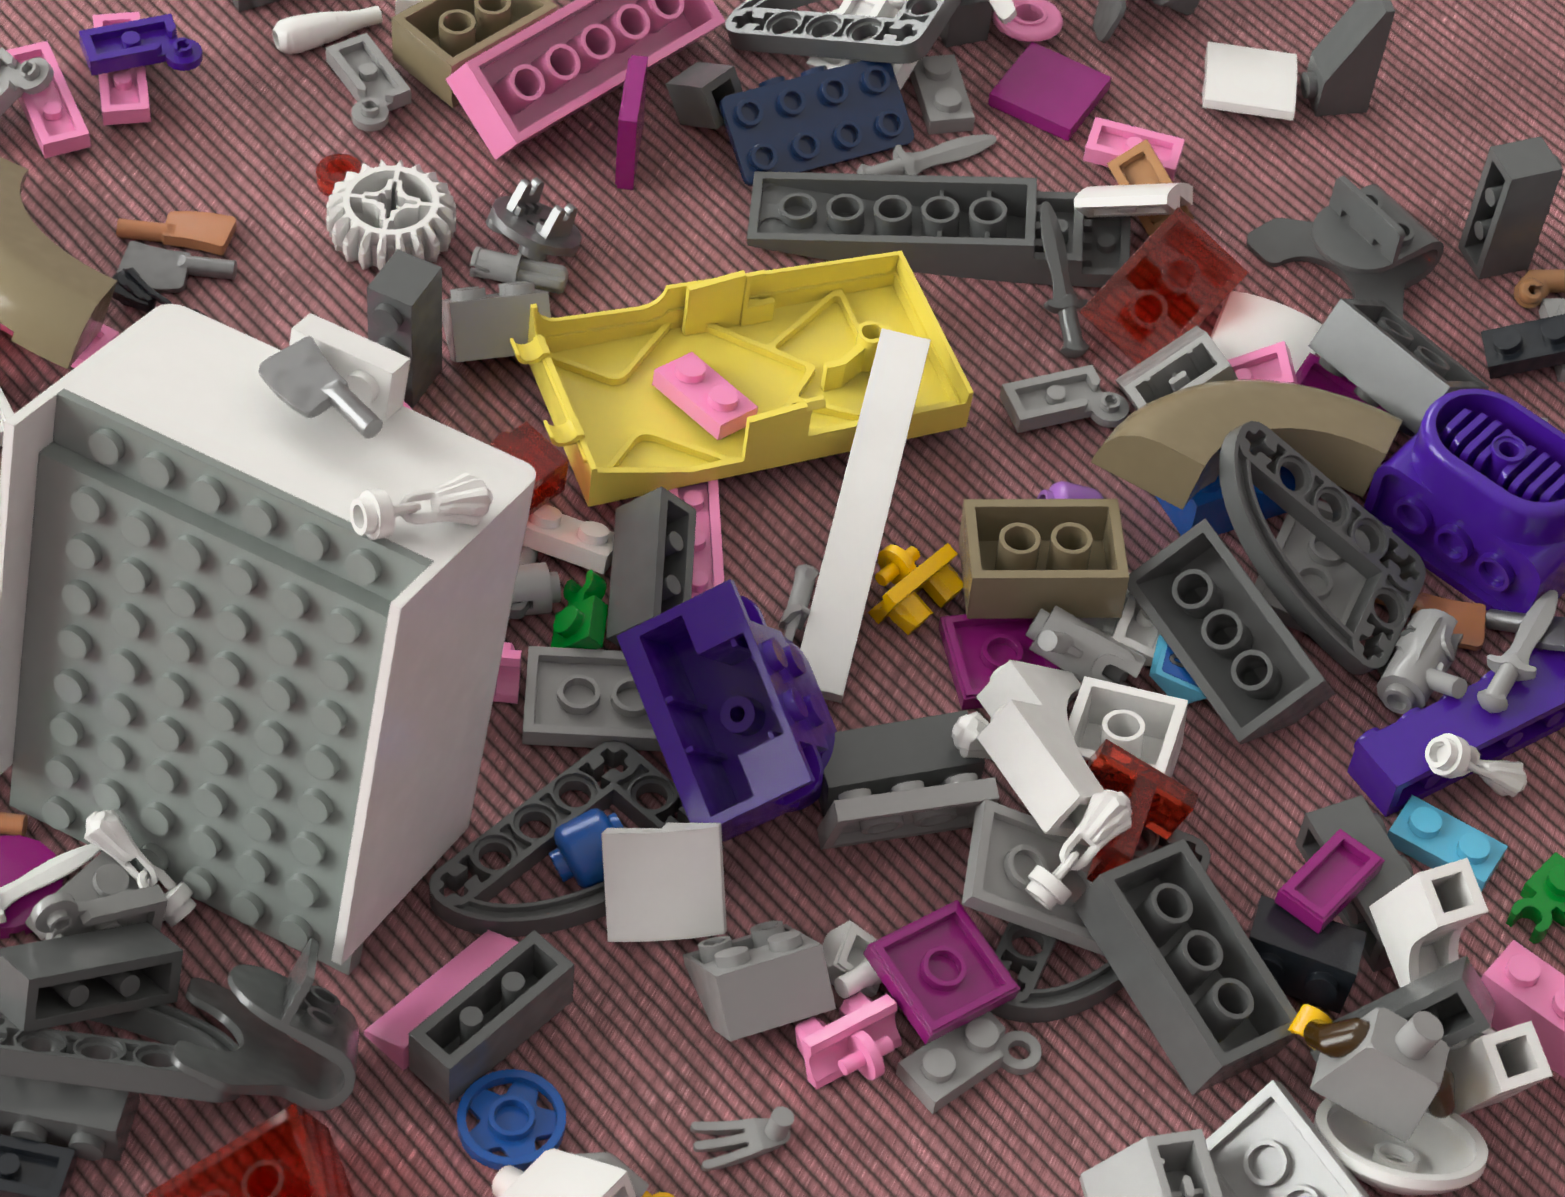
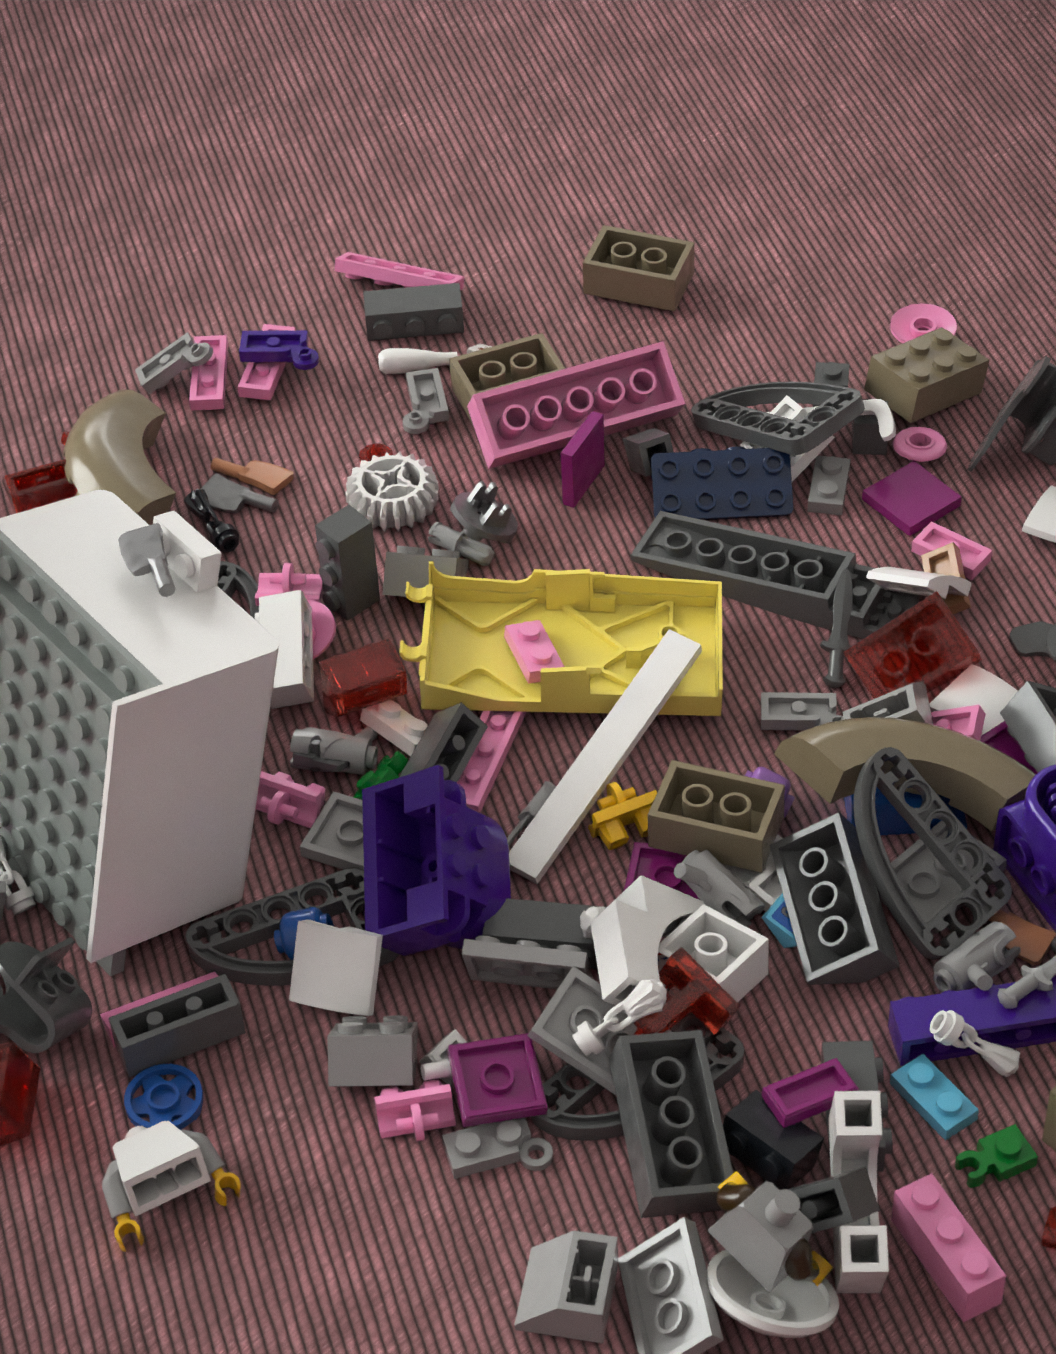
camera: 30 degrees right, 5 degrees down
white piece [350,472,493,540] -> none
light grey piece [690,1106,794,1171] -> none
light grey sword [857,134,997,175] -> none

